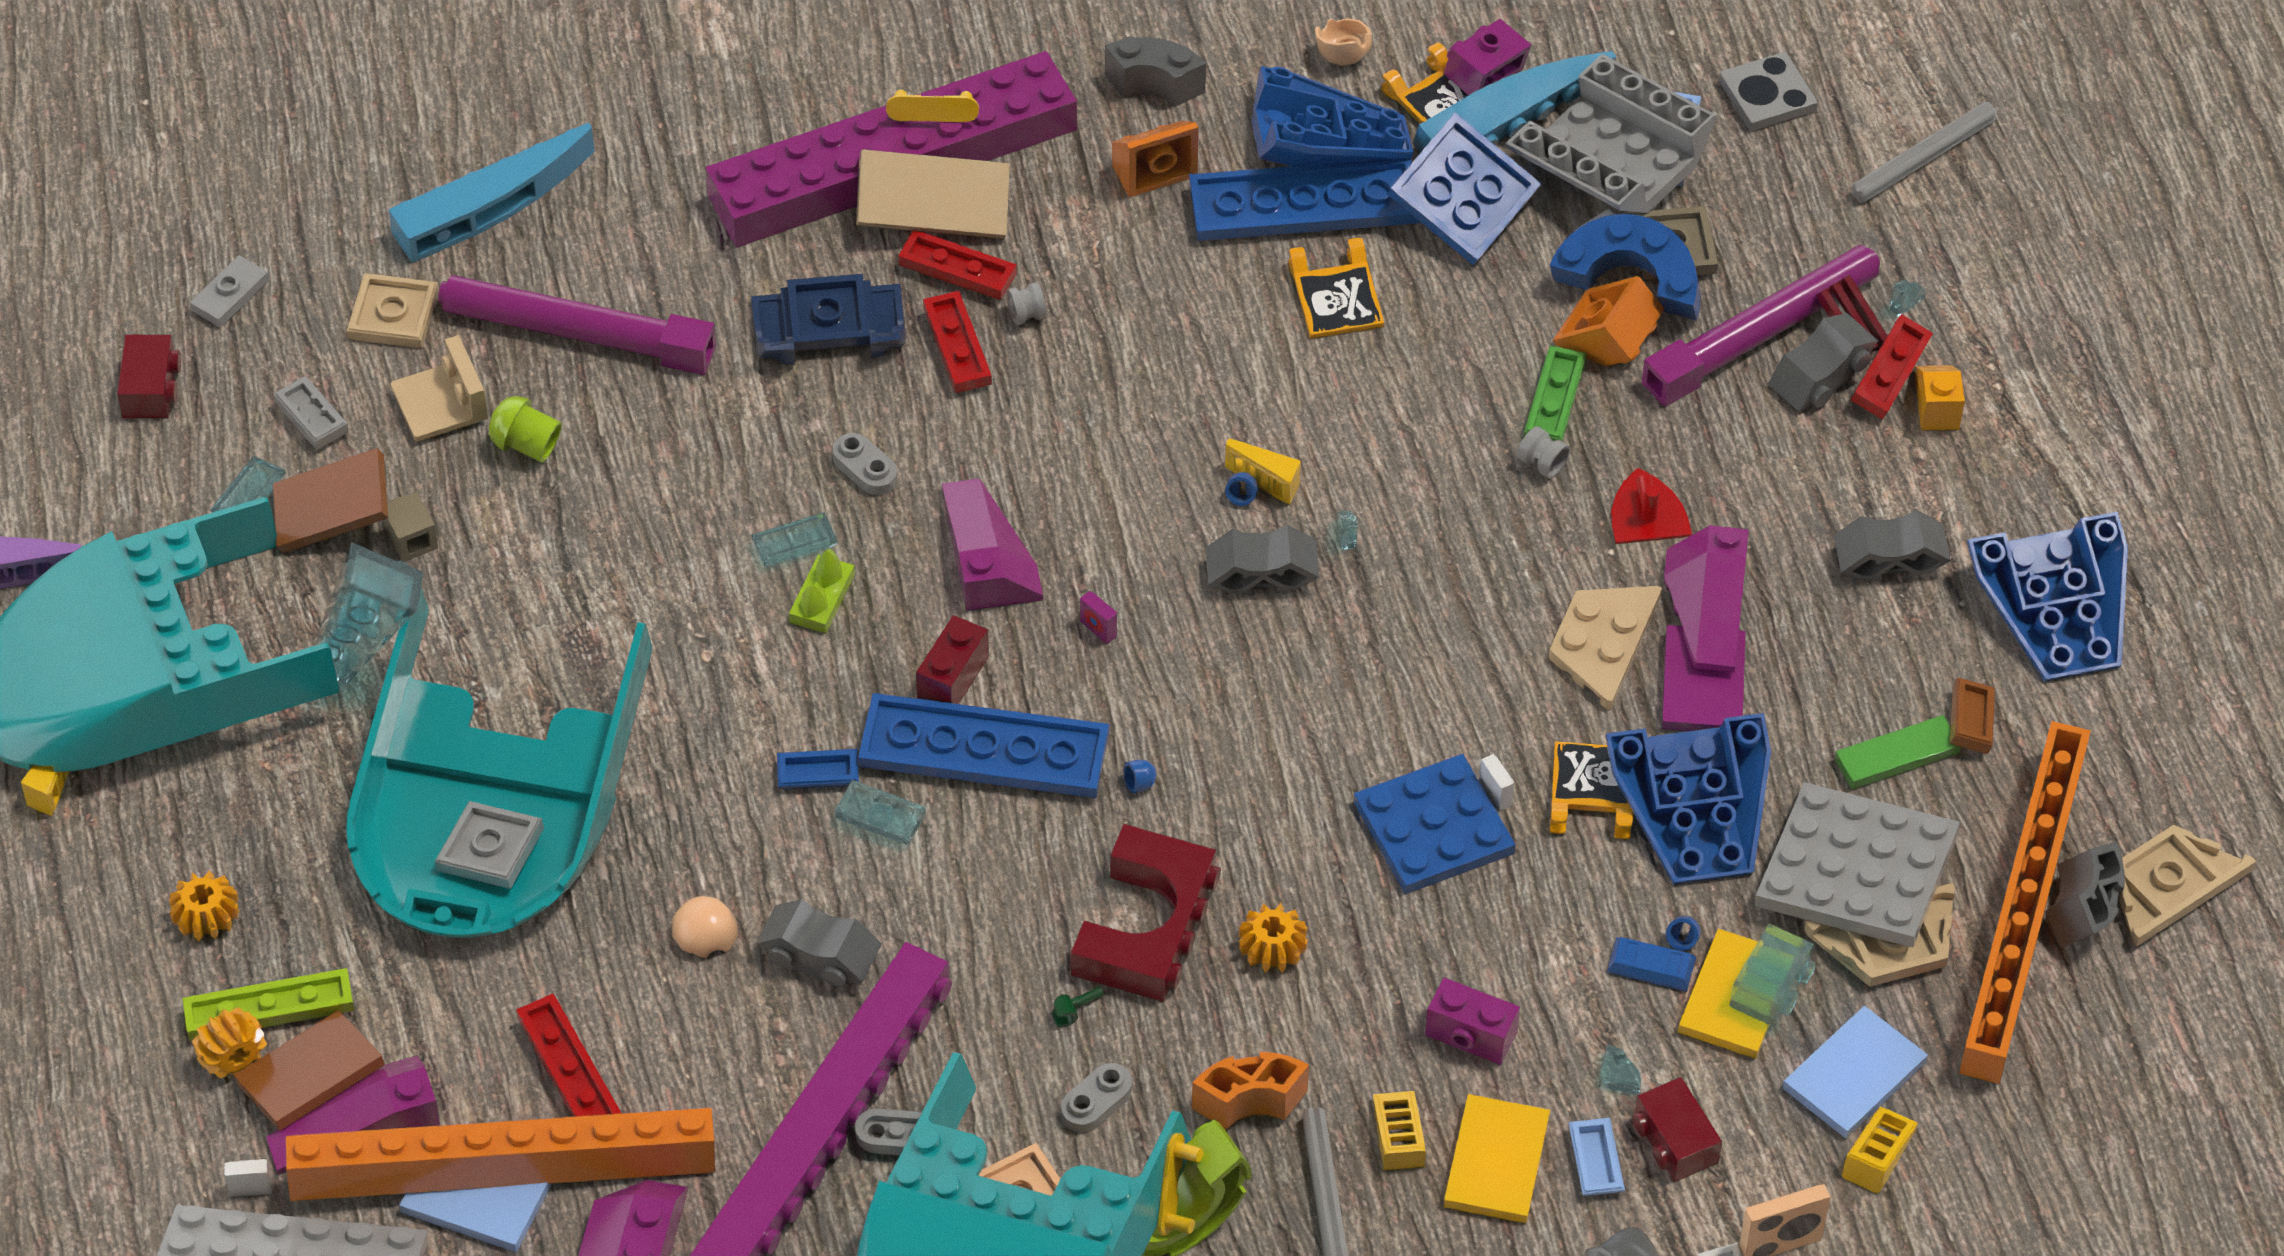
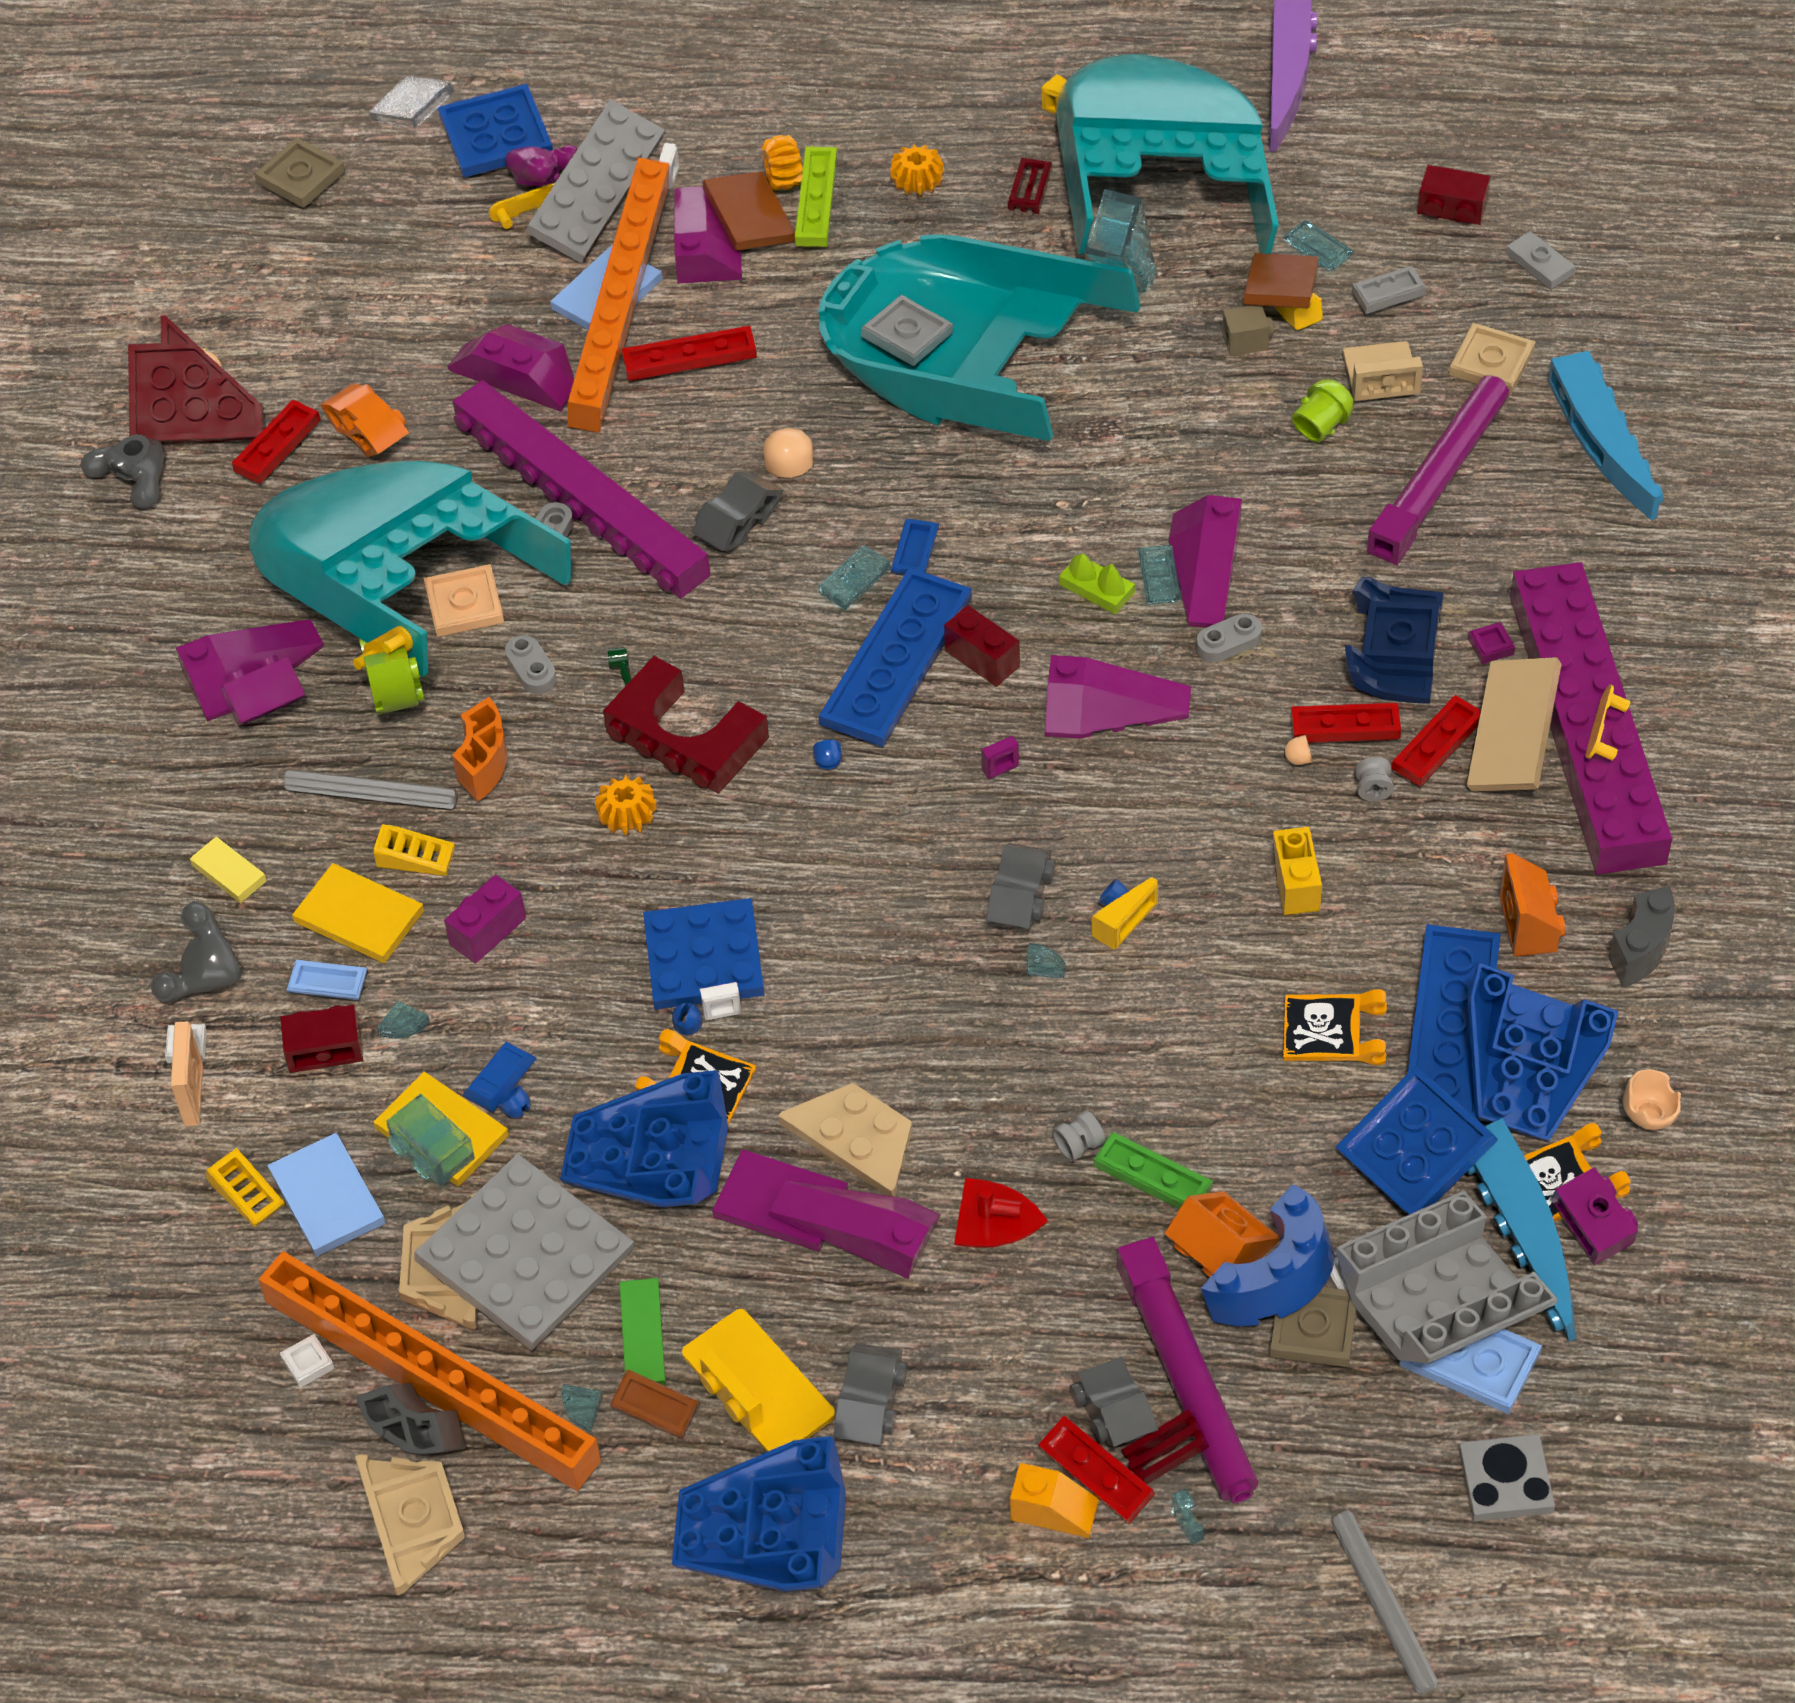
camera: 110 degrees right, 0 degrees up
none -> white tile [280,1334,335,1388]
none -> clear light blue tile [562,1384,602,1432]
none -> blue hinge [672,1002,702,1035]
none -> yellow bracket [682,1309,835,1452]
none -> dark red tile [1008,158,1052,214]
none -> magenta wedge [1168,495,1242,628]
none -> yellow slope [1273,827,1322,915]
none -> light nougat hinge [1285,735,1312,765]
none -> magenta tile [1468,622,1515,664]

